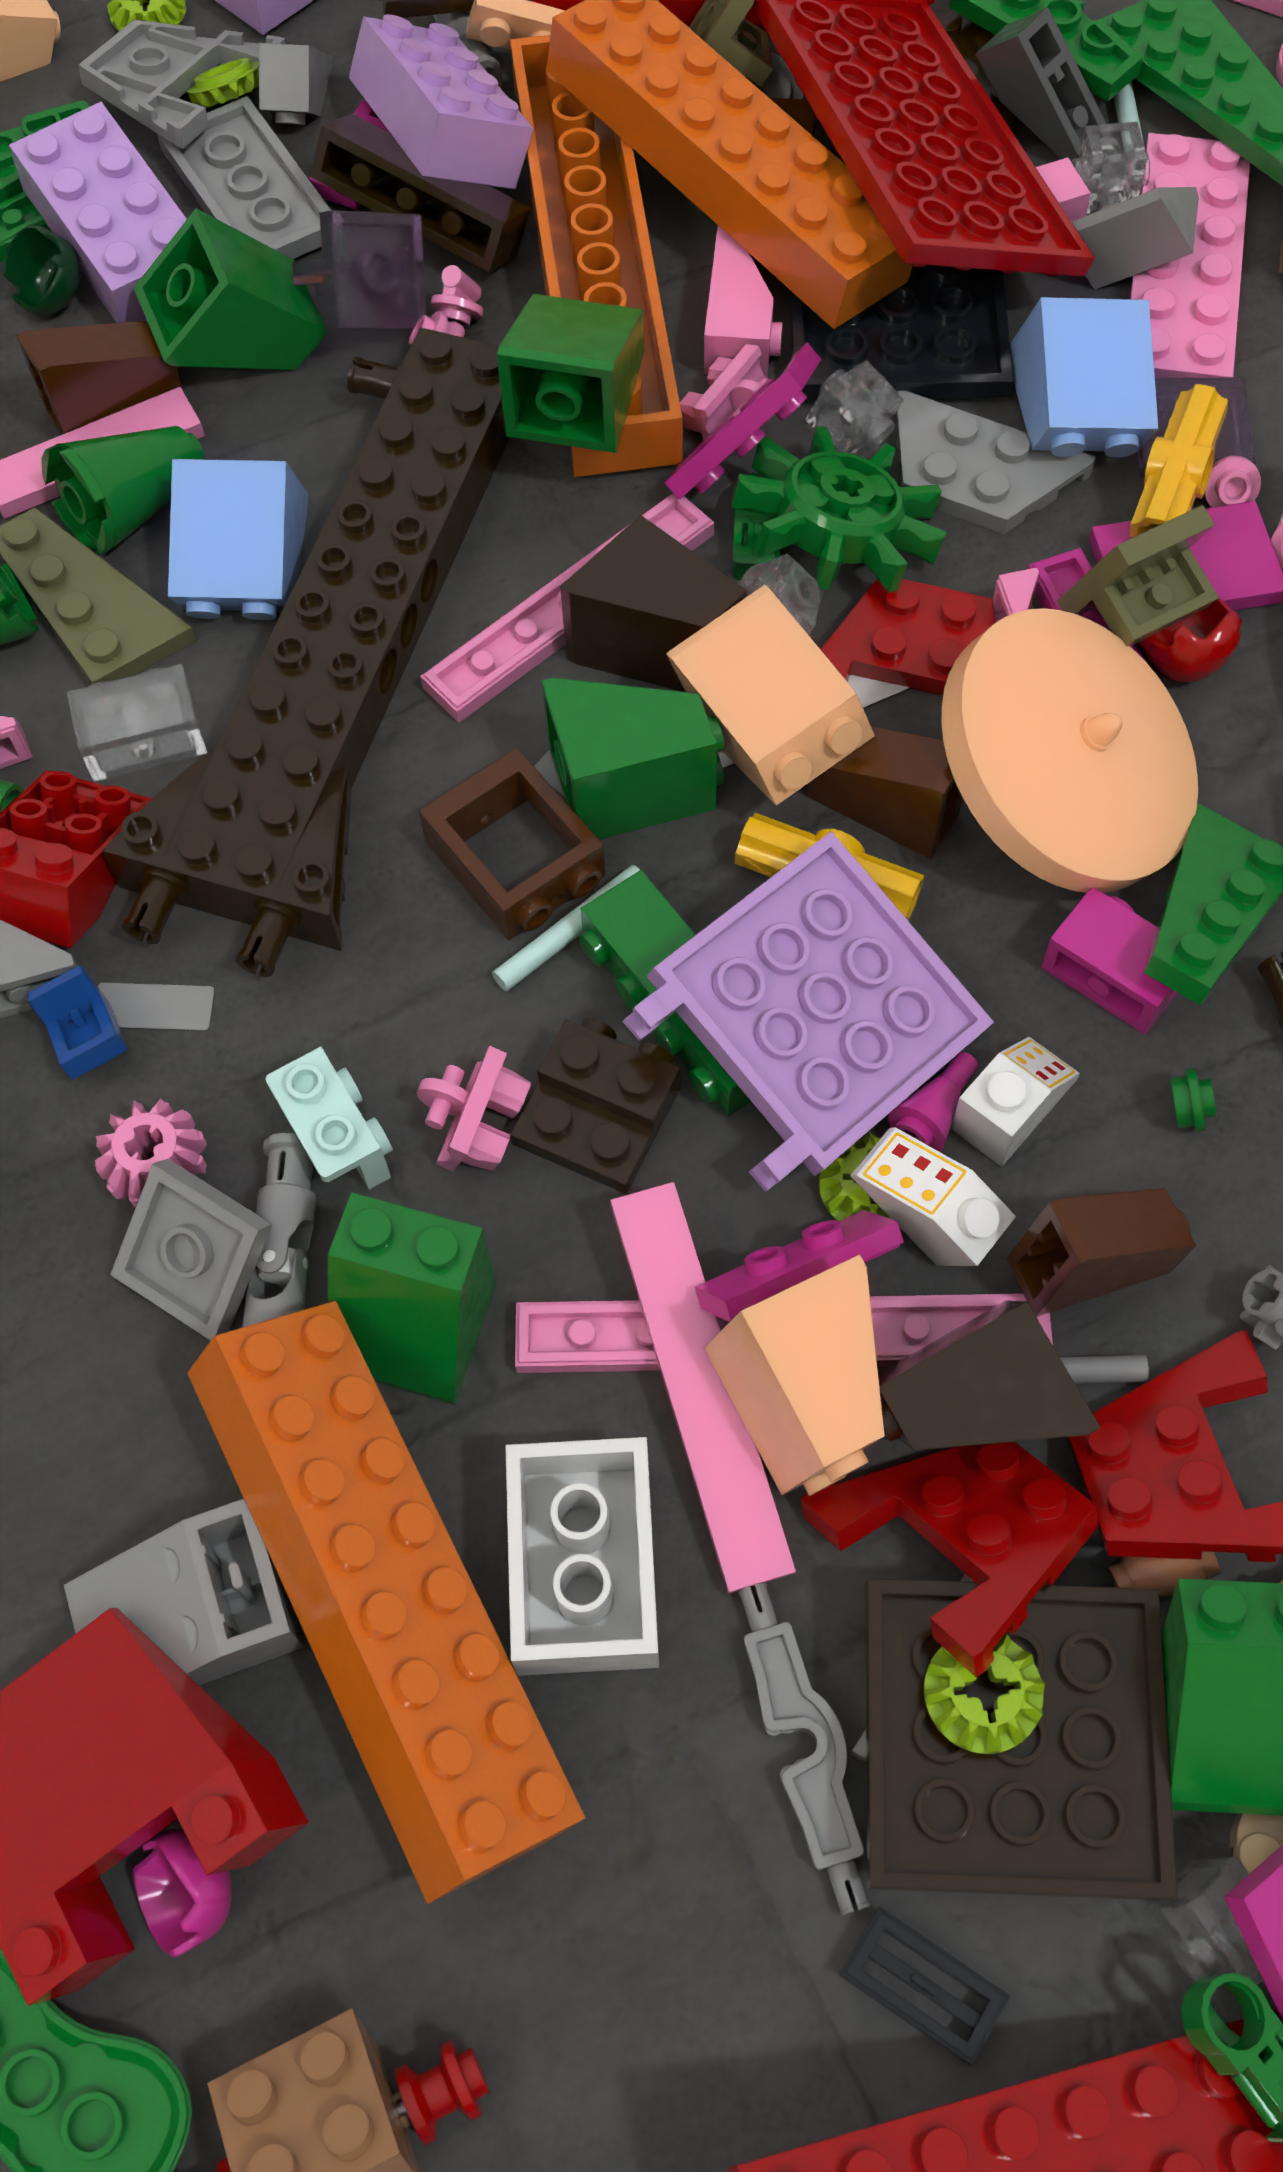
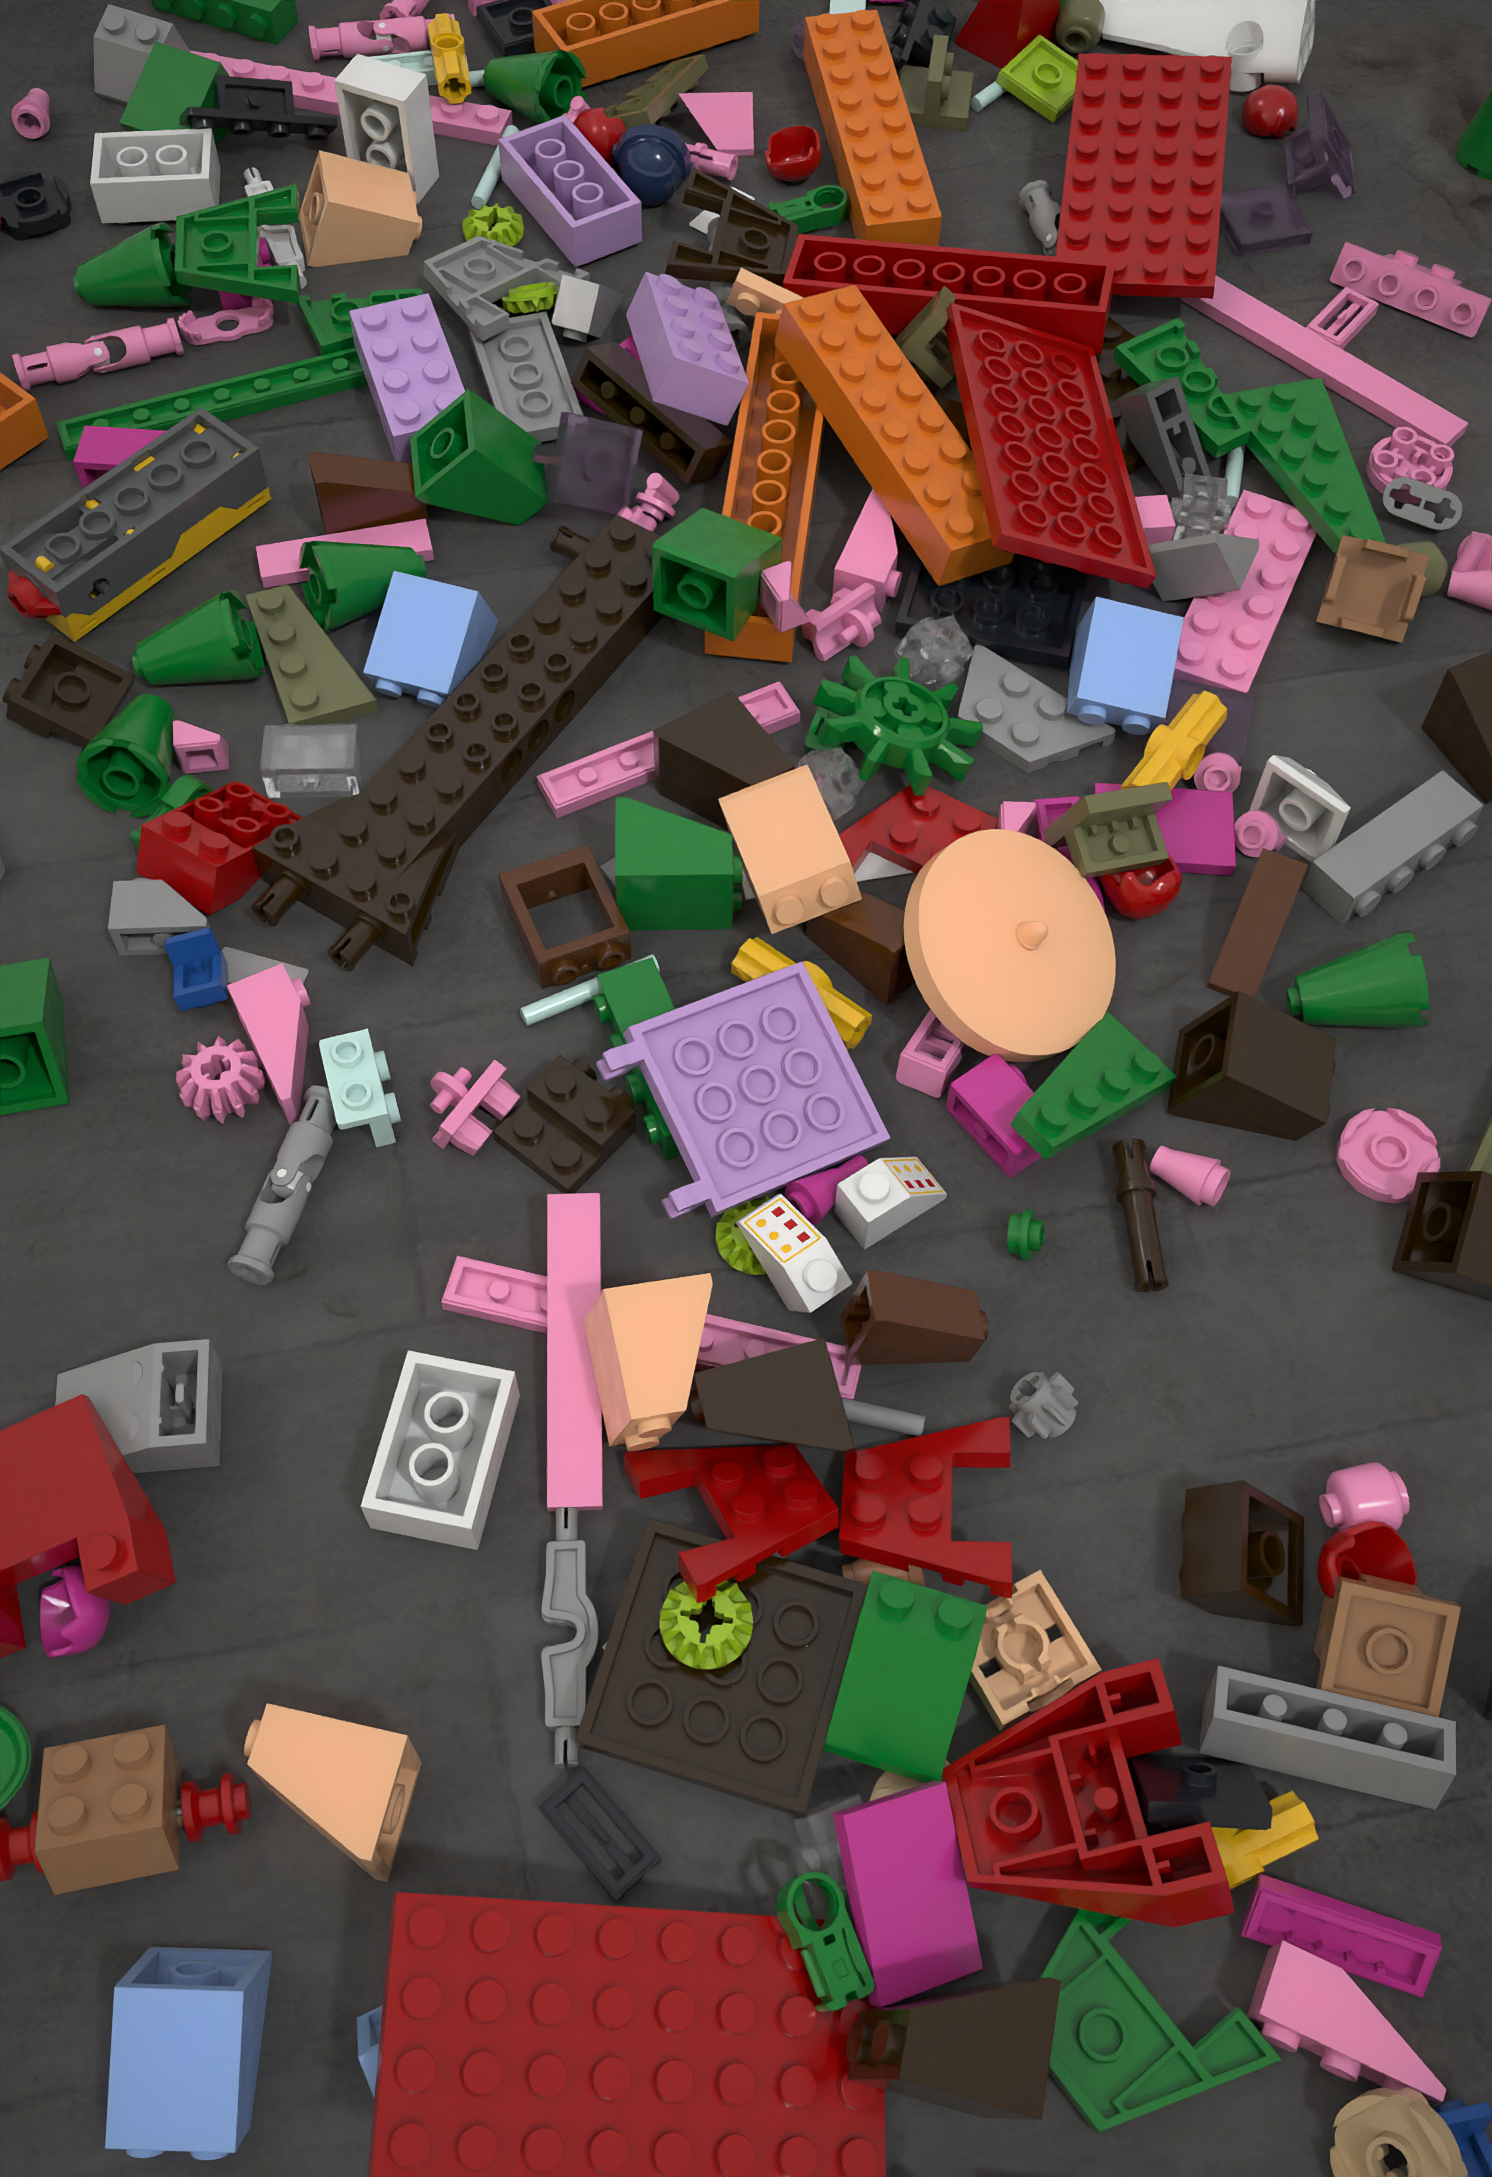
camera: 10 degrees right, 5 degrees down
dark green hair [3,224,81,316] -> none
light grey plate [110,1159,273,1341] -> none
orange brick [187,1301,586,1905] -> none
green slope [328,1192,497,1405] -> none
dark pink wing [665,342,821,500] -> none
dark pink plate [695,1210,904,1322] -> none
none -> bright pink slope [227,963,311,1125]
none -> light nougat slope [244,1703,422,1882]
none -> bright pink slope [760,561,809,632]
none -> bright pink slope [896,1009,968,1098]

